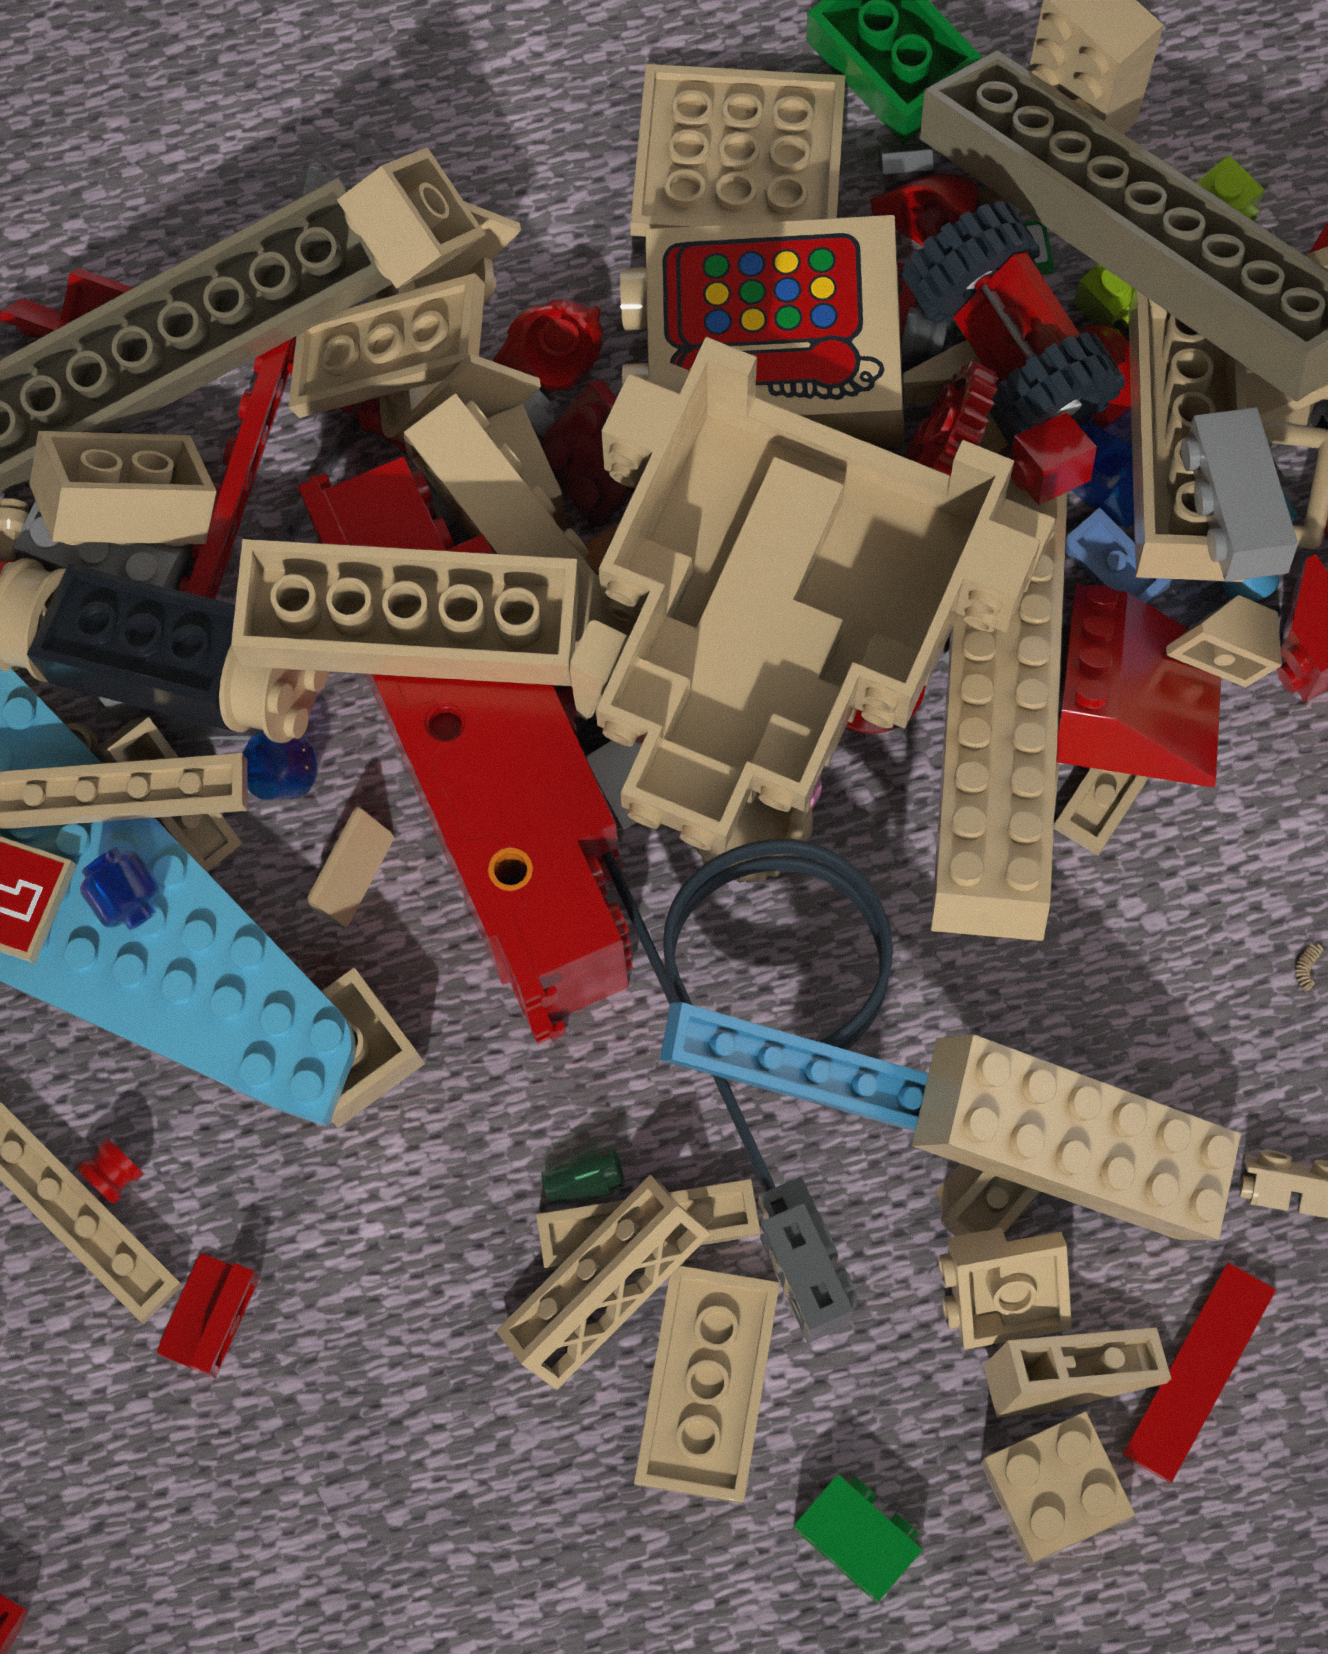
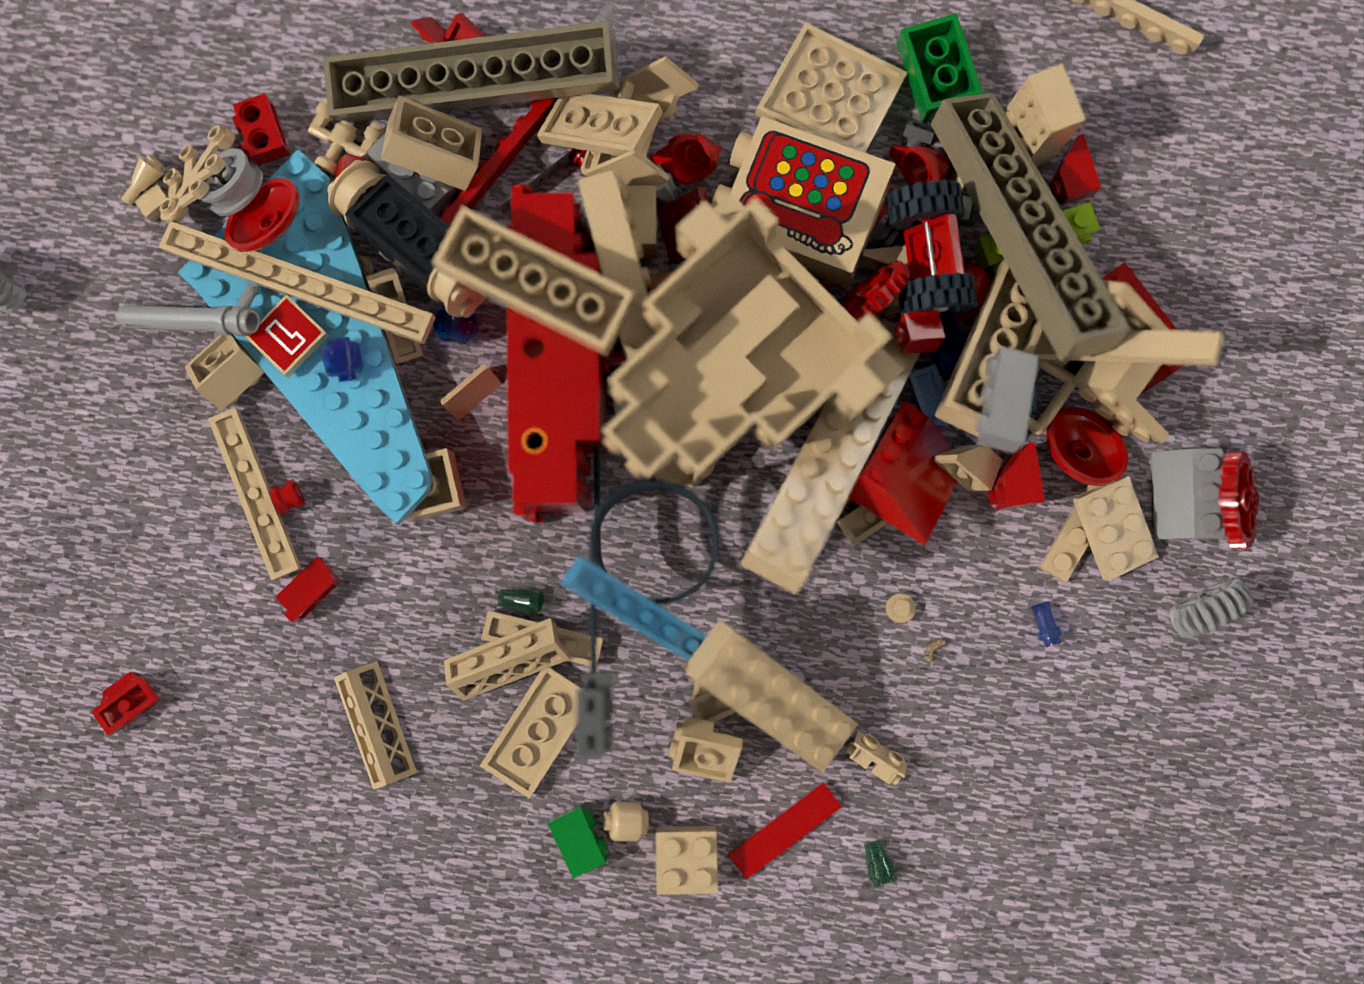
camera: 25 degrees right, 10 degrees up
tan brick [337,147,486,289] -> none
tan slope [570,620,629,720] -> none
tan slope [983,1327,1171,1418] -> none
none -> tan fence [334,661,417,790]
none -> tan head [603,802,648,842]
none -> tan plate [885,593,916,623]
none -> red slope [1051,133,1101,205]

